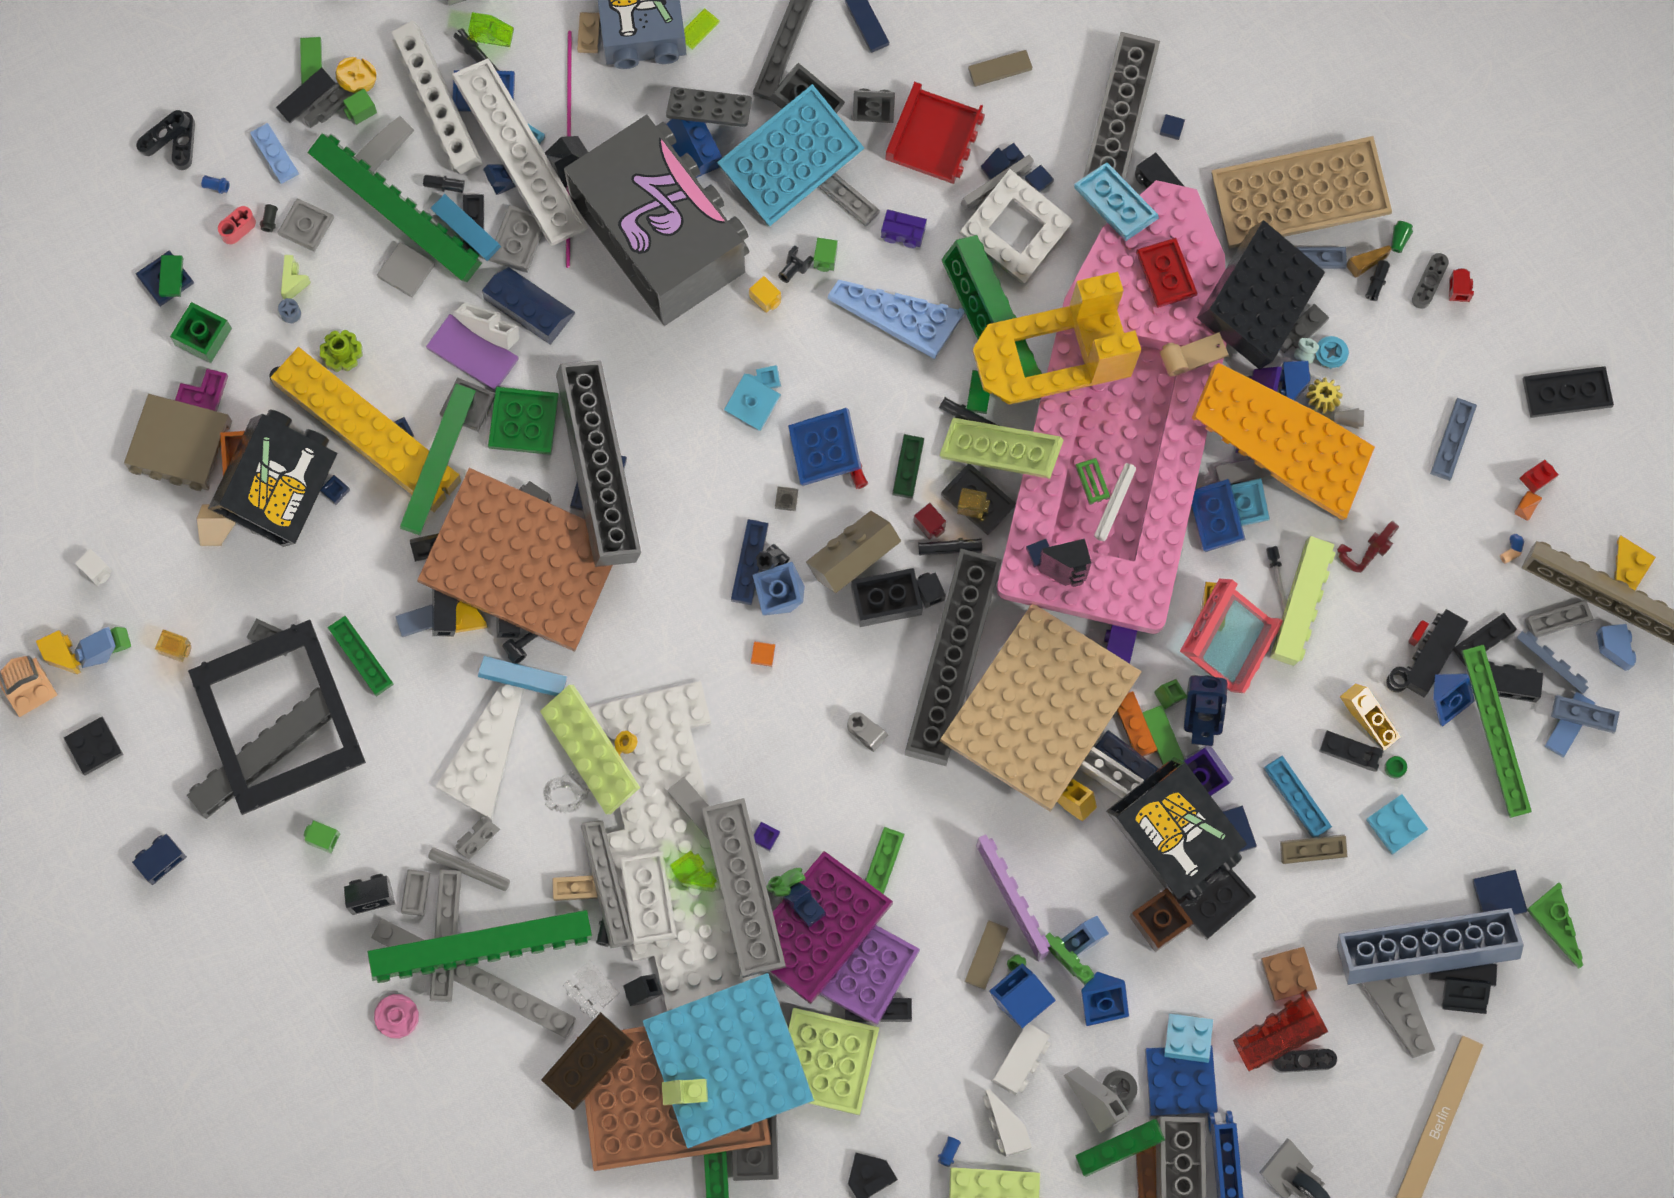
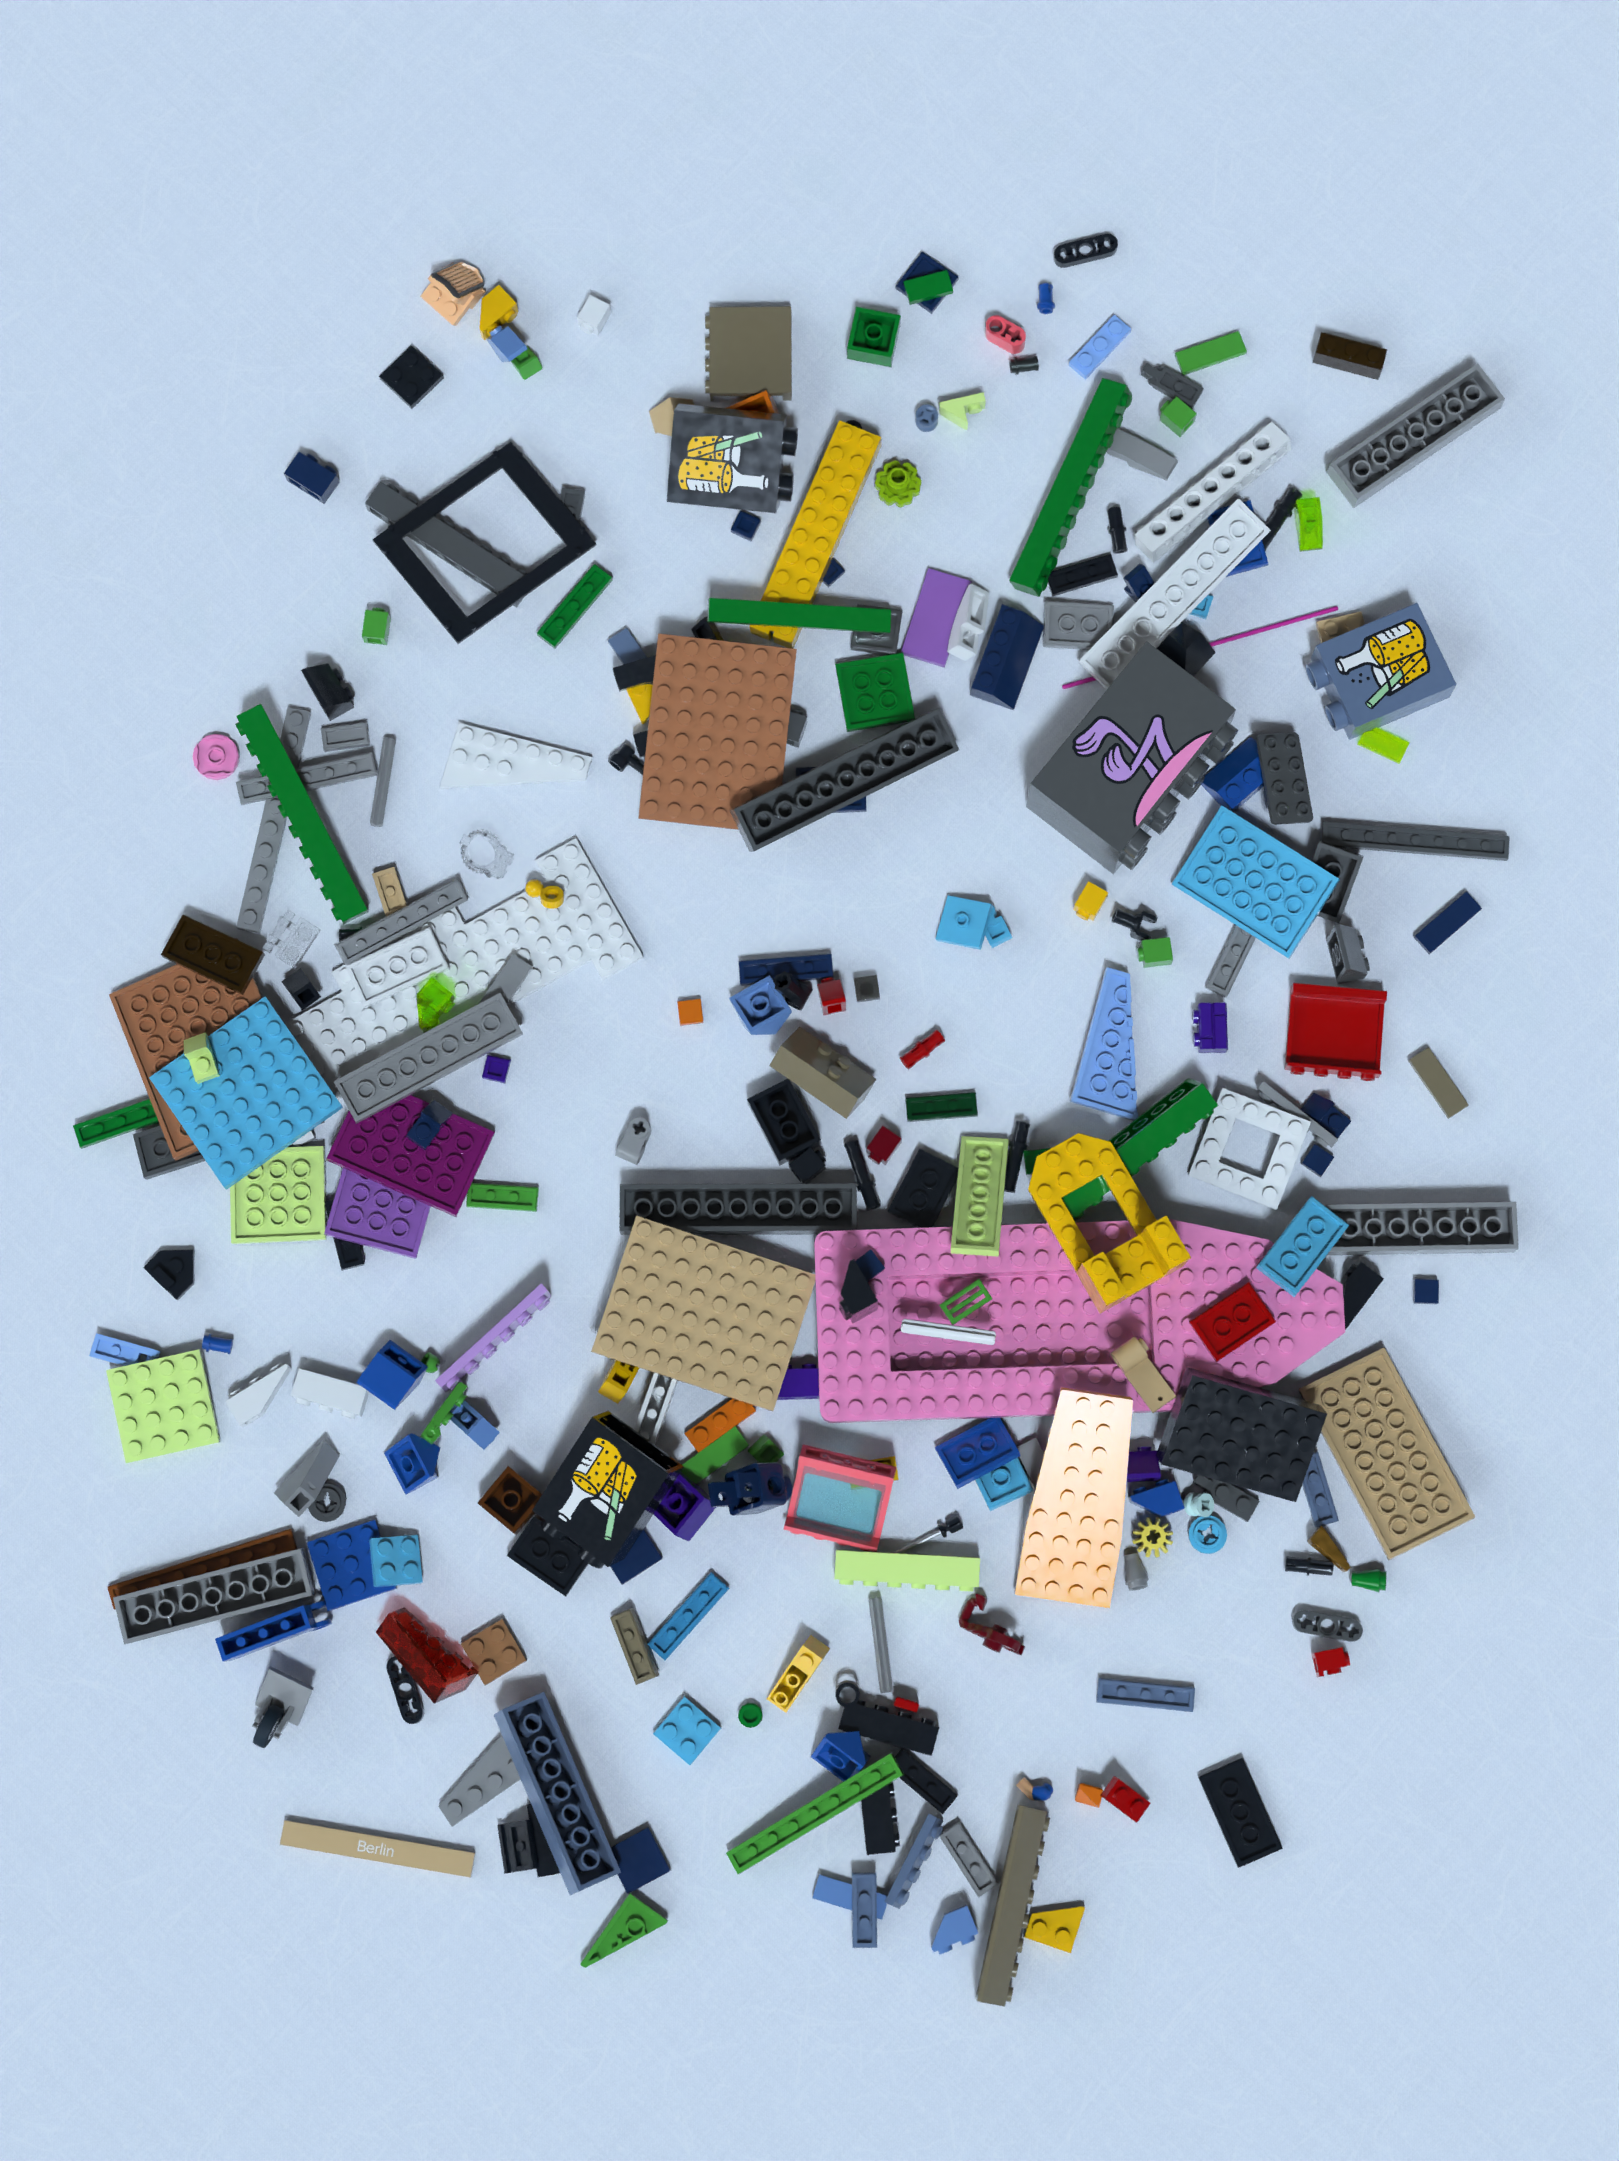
camera: 80 degrees right, 5 degrees up
black beam [136,110,189,156] -> none
clear yellow brick [155,630,192,662] -> none
magenta plate [175,369,228,411] -> none
black tile [276,67,336,124] -> none
light grey tile [277,198,334,252] -> none
yellow tile [335,57,377,93] -> none
light grey tile [377,242,435,297] -> none
dark azure tile [430,194,501,261] -> none
light grey hinge [456,816,500,859] -> none
dark azure tile [478,656,567,696] -> none
yellowish green plate [540,685,640,814] -> none
bright green plate [766,868,806,897] -> none
blue plate [788,408,862,486] -> none
clear yellow brick [957,488,990,519] -> none
dark tan tile [965,920,1009,990] -> none
green plate [1075,1119,1165,1177] -> none
dark blue tile [1095,730,1159,780] -> none
black plate [1319,730,1384,772] -> none
none -> red slope [817,978,846,1016]
none -> light grey axle [869,1597,893,1693]

